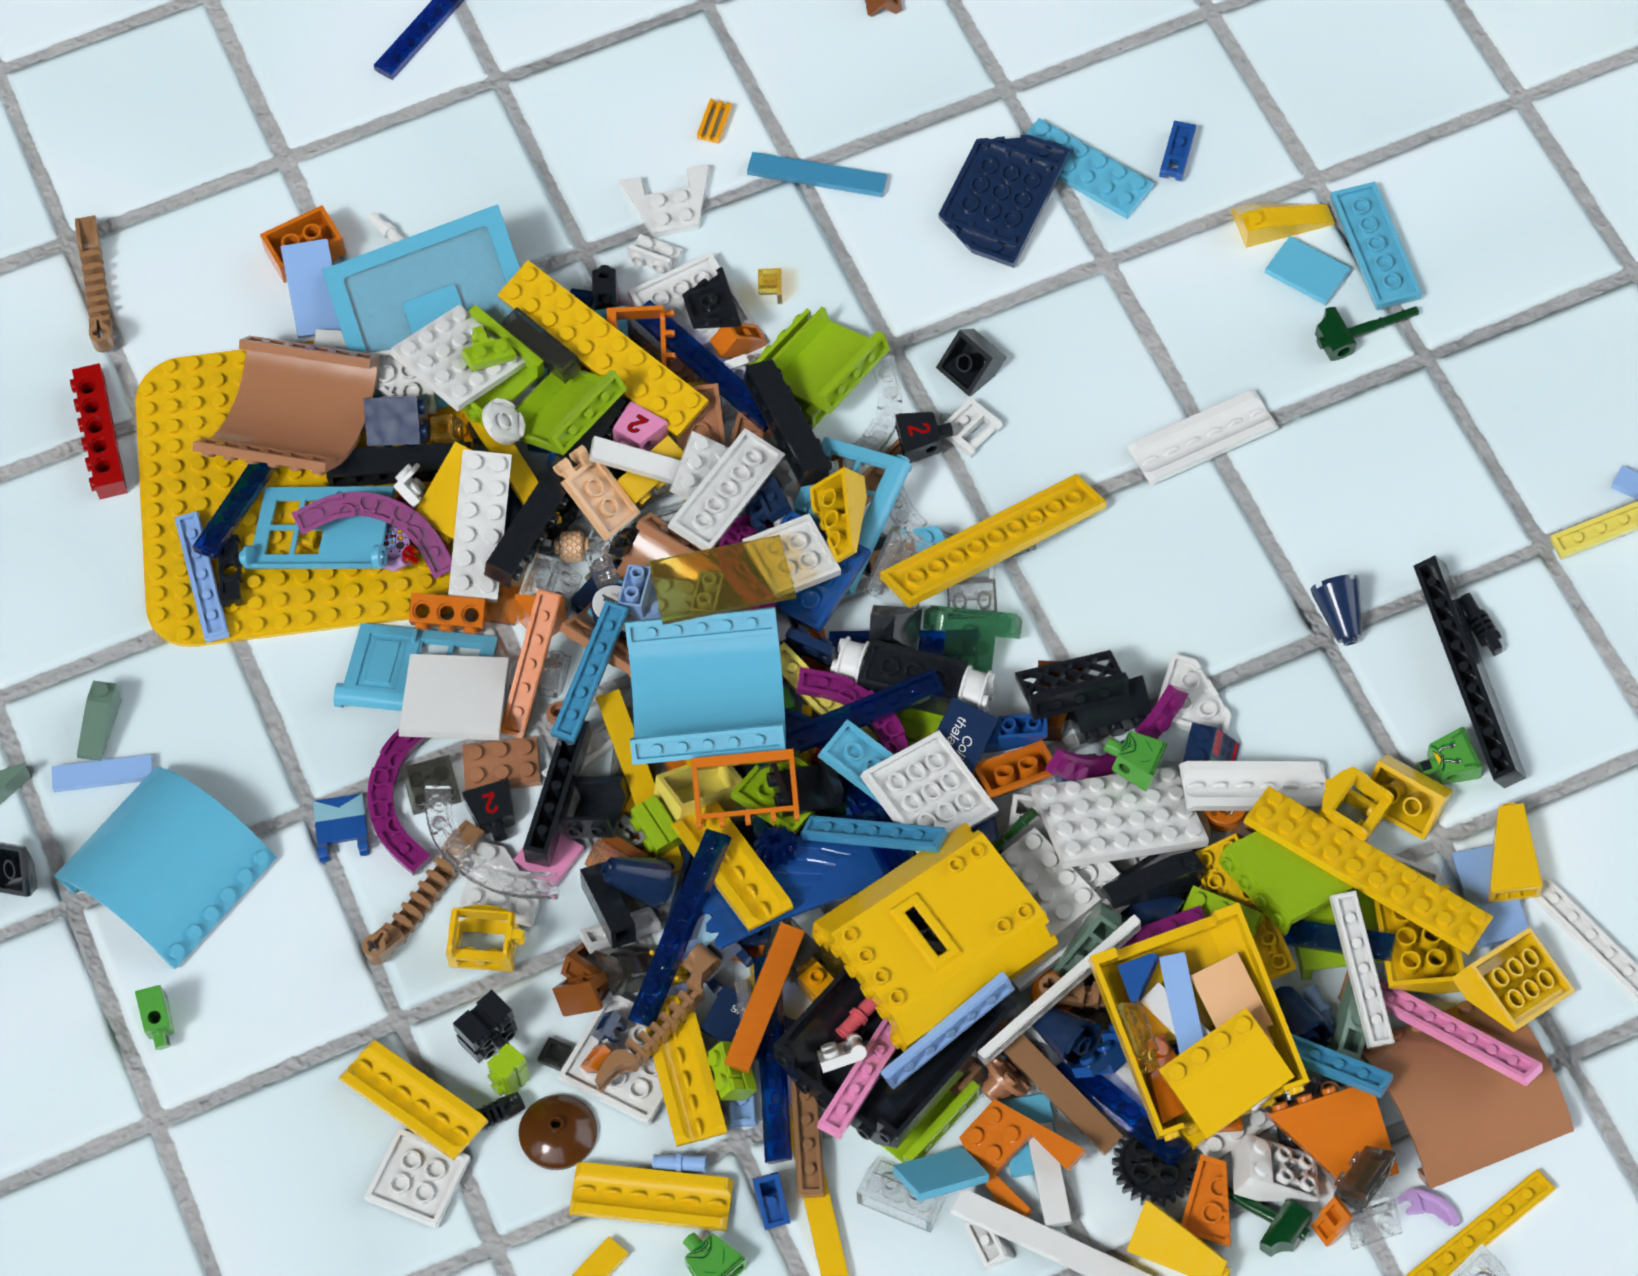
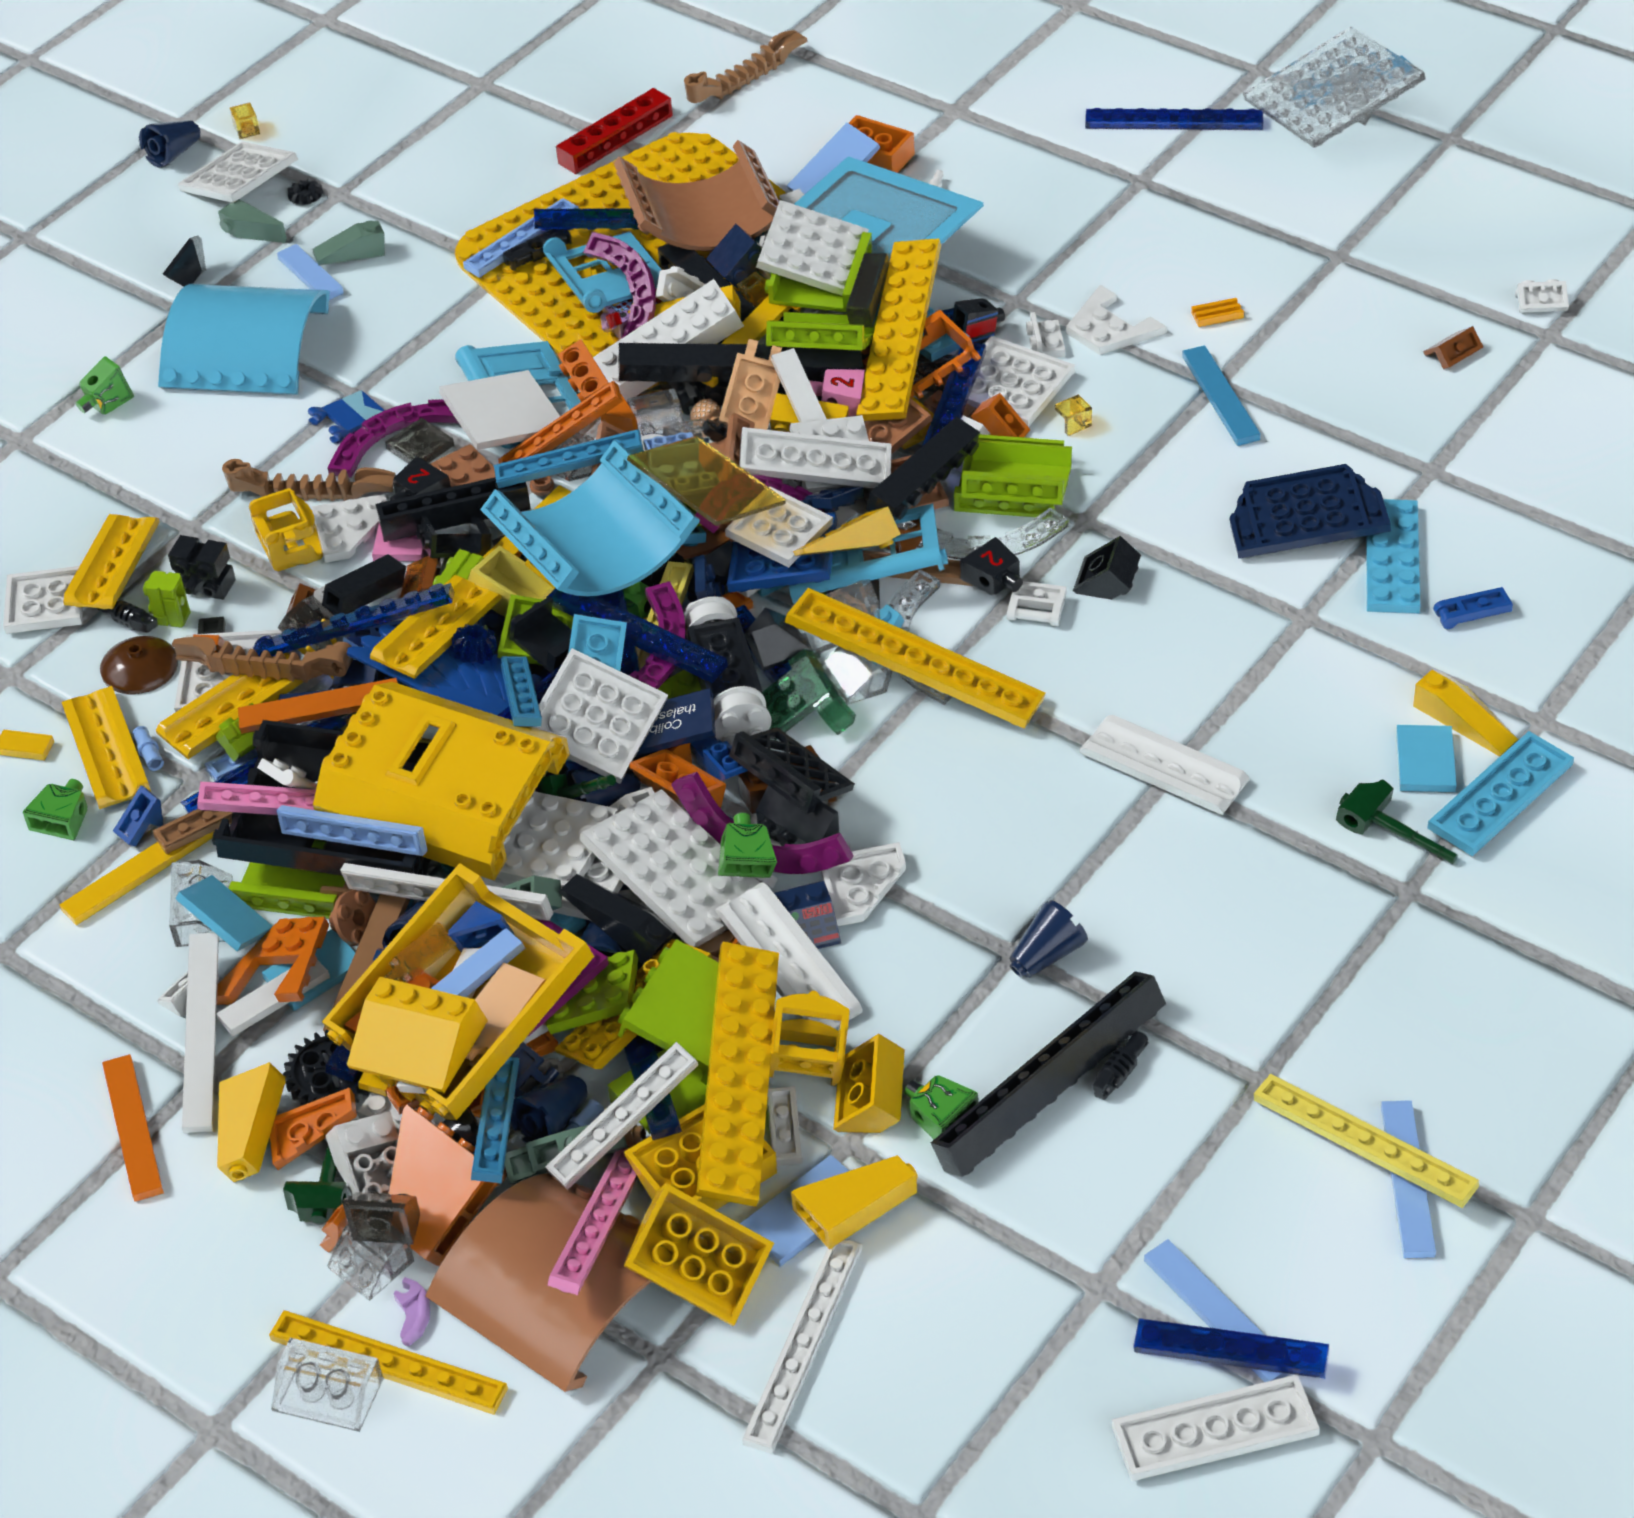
camera: 60 degrees right, 15 degrees down
clear plate [424,785,559,899] -> none
lime hinge [461,326,516,372] -> none
white tile [482,398,525,445] -> none
dark orange panel [552,971,608,1017] -> none
dark blue tile [591,1010,627,1043] -> none
dark blue cone [601,857,675,909] -> none
black wing [682,267,742,329] -> none
orange hinge [691,749,800,830] -> none

